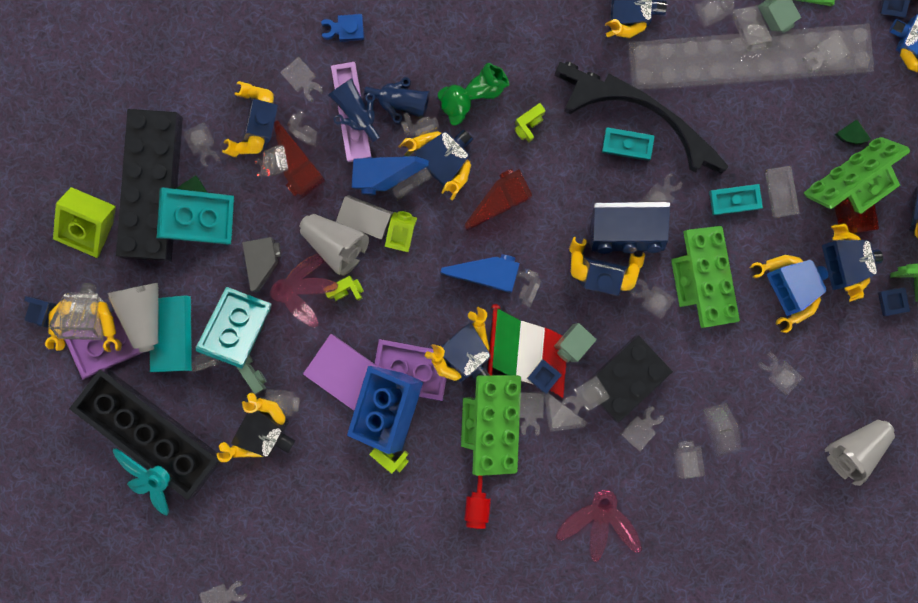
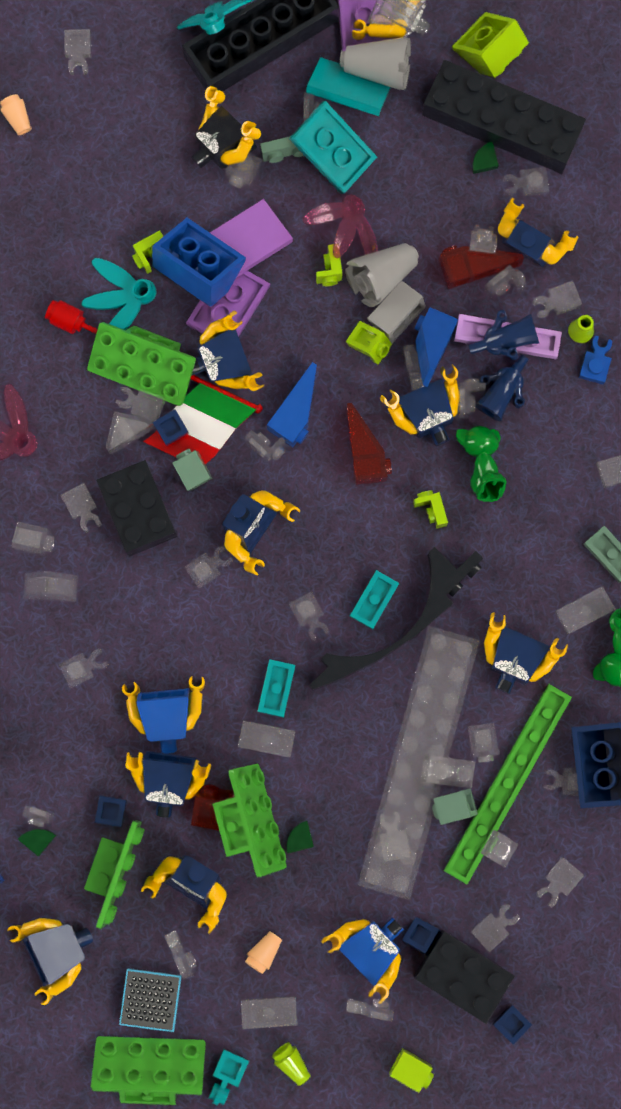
camera: 110 degrees right, 5 degrees down
teal tile [157,188,234,245] -> none
dark grey slope [242,237,282,292] -> none
clear plate [562,376,610,417] -> none
dark blue slope [590,202,670,254] -> none
bright green bracket [671,226,740,328] -> none
none -> teal plant [81,258,157,330]
none -> lime cone [568,315,594,343]

